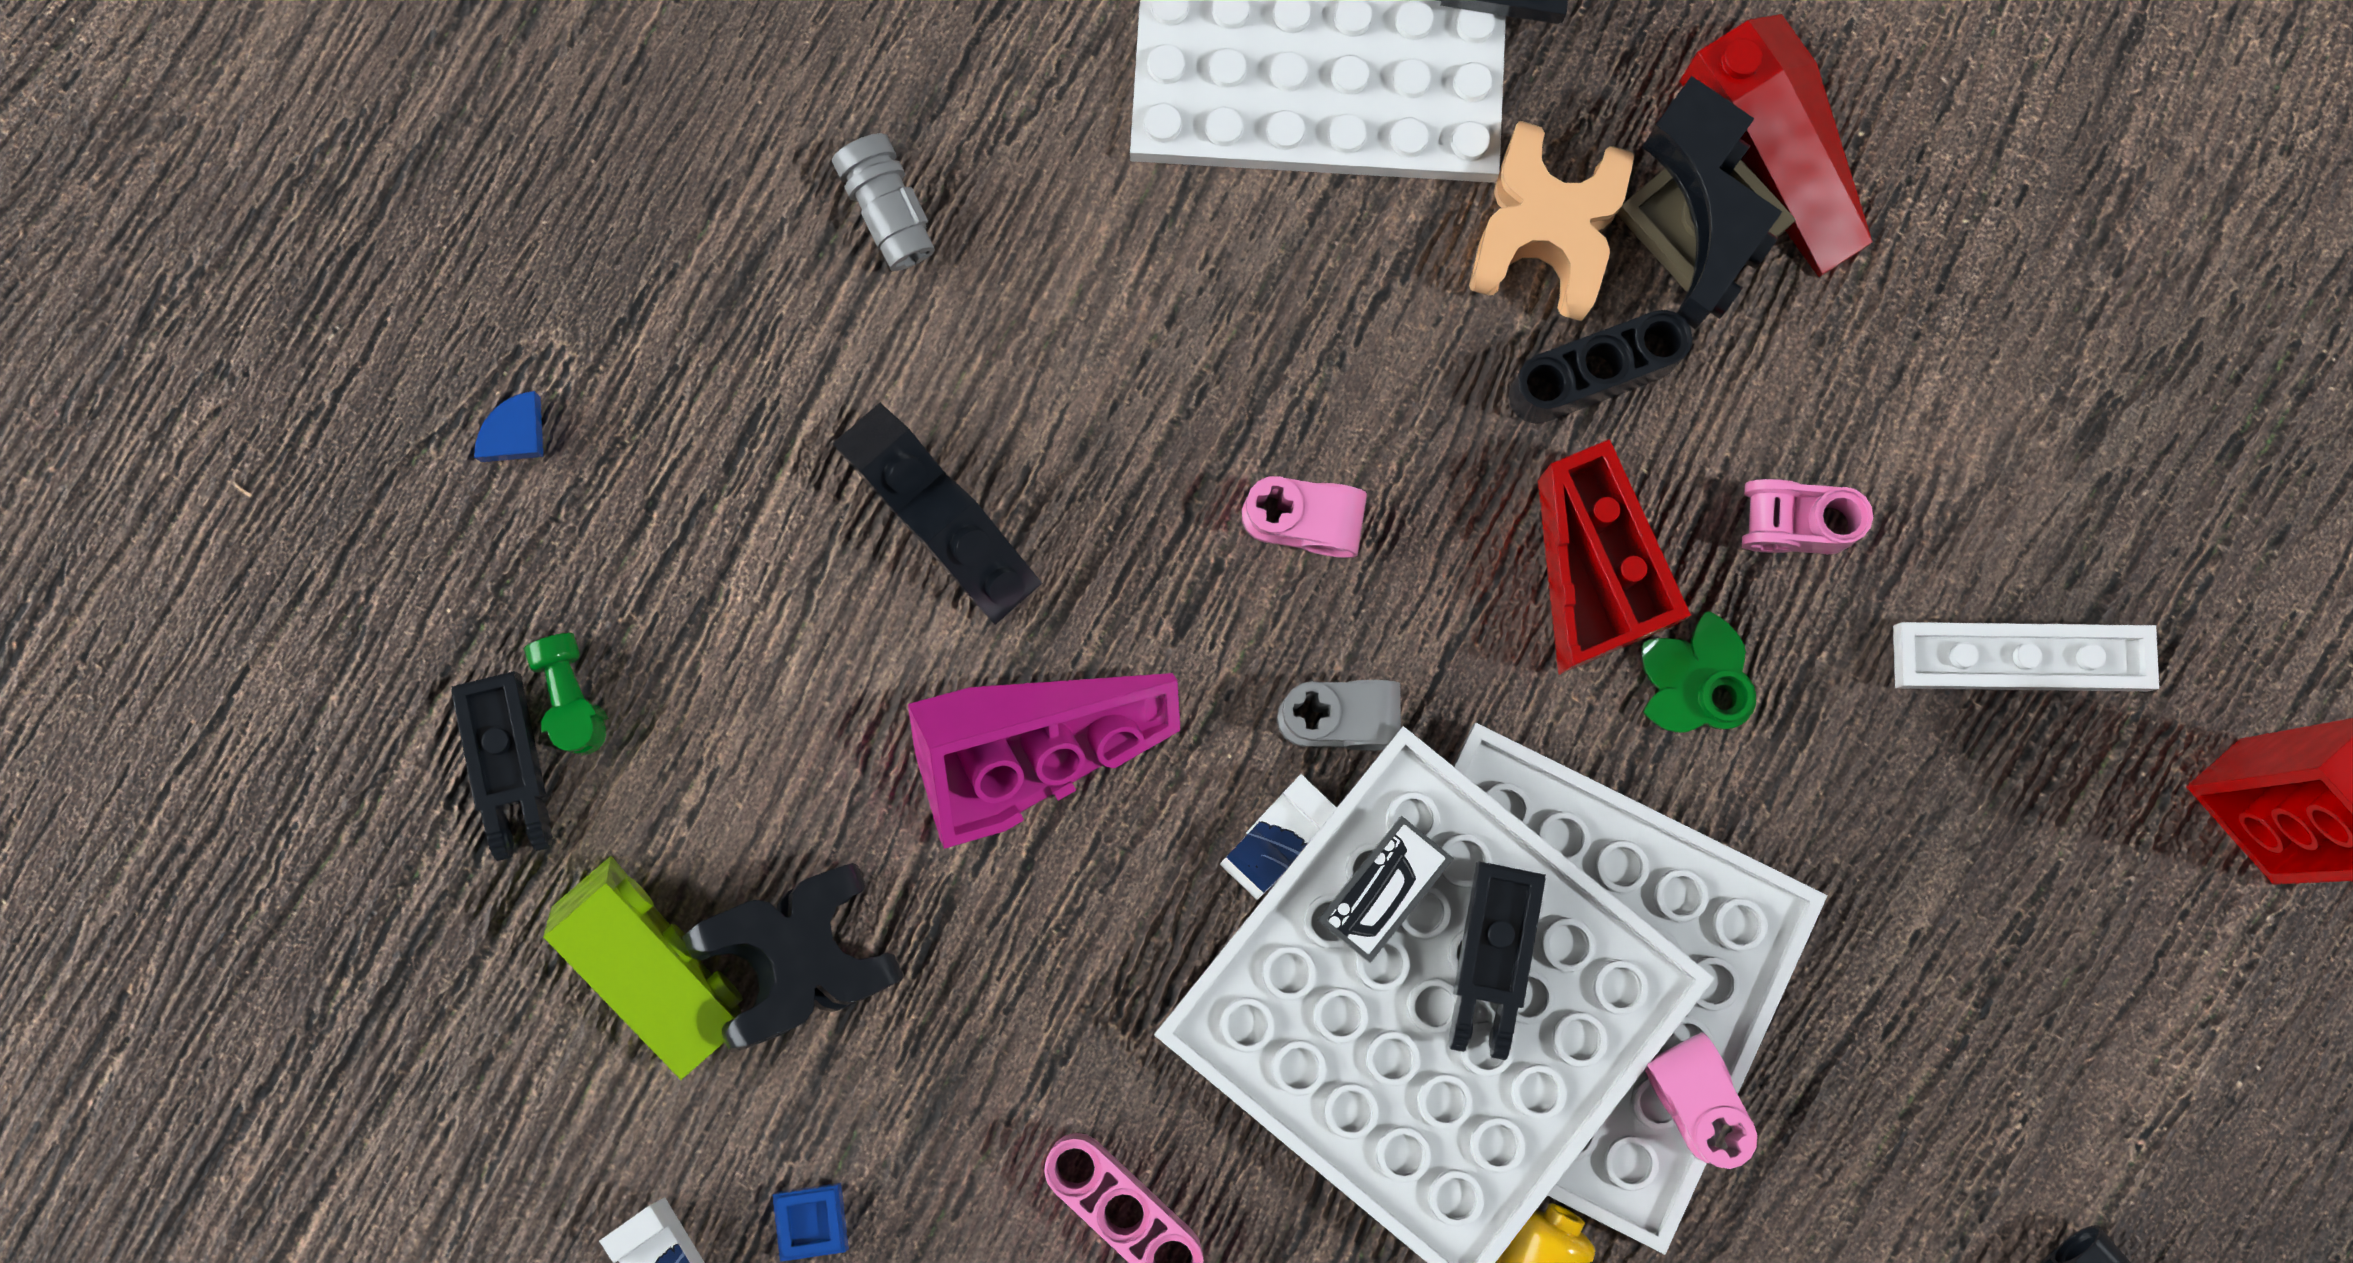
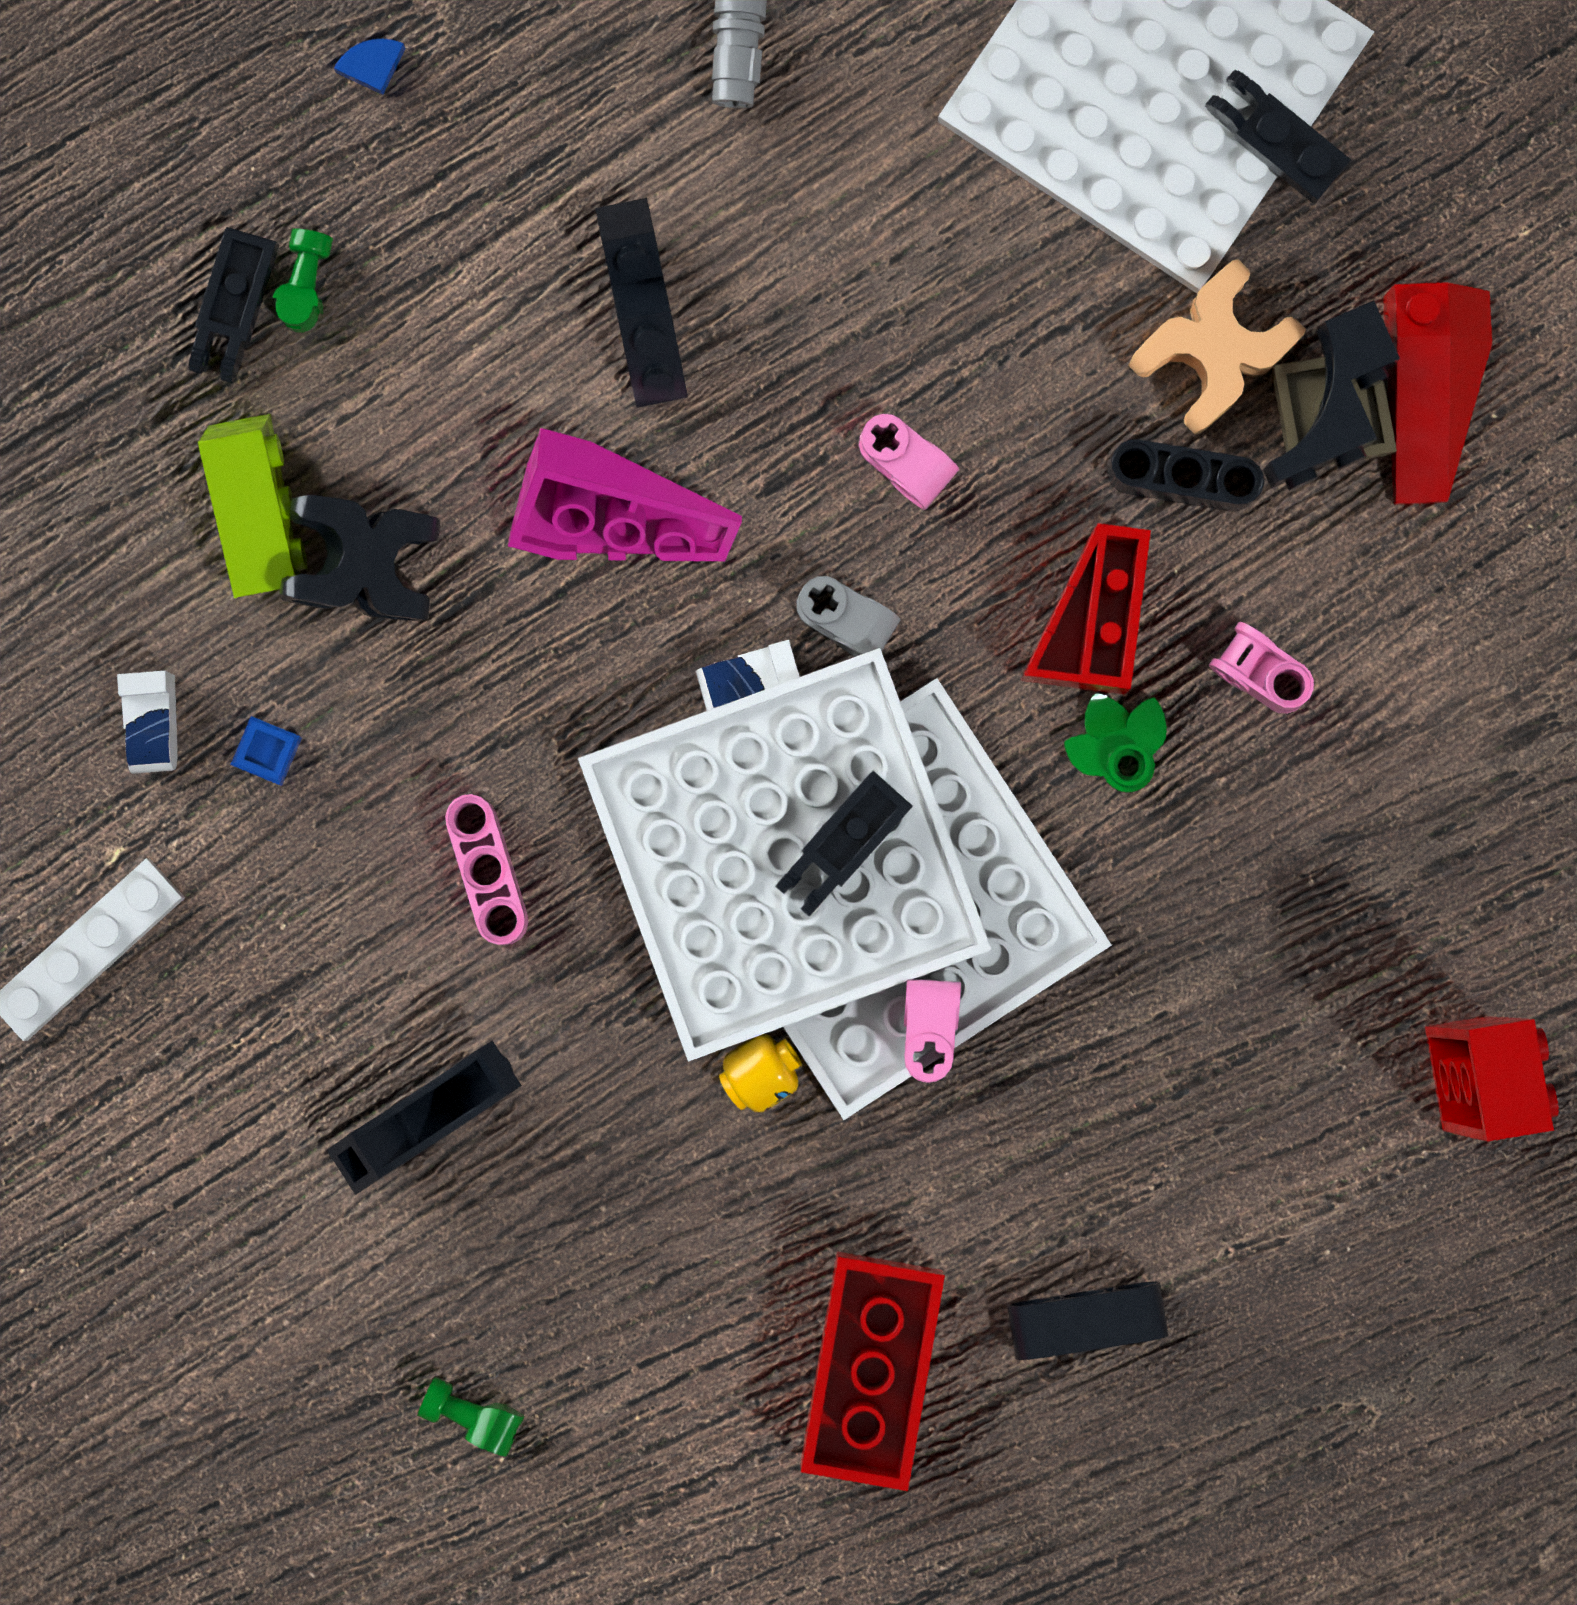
camera: 30 degrees right, 5 degrees up
tile [1317,816,1454,963] -> none
white plate [1893,622,2159,692] -> none

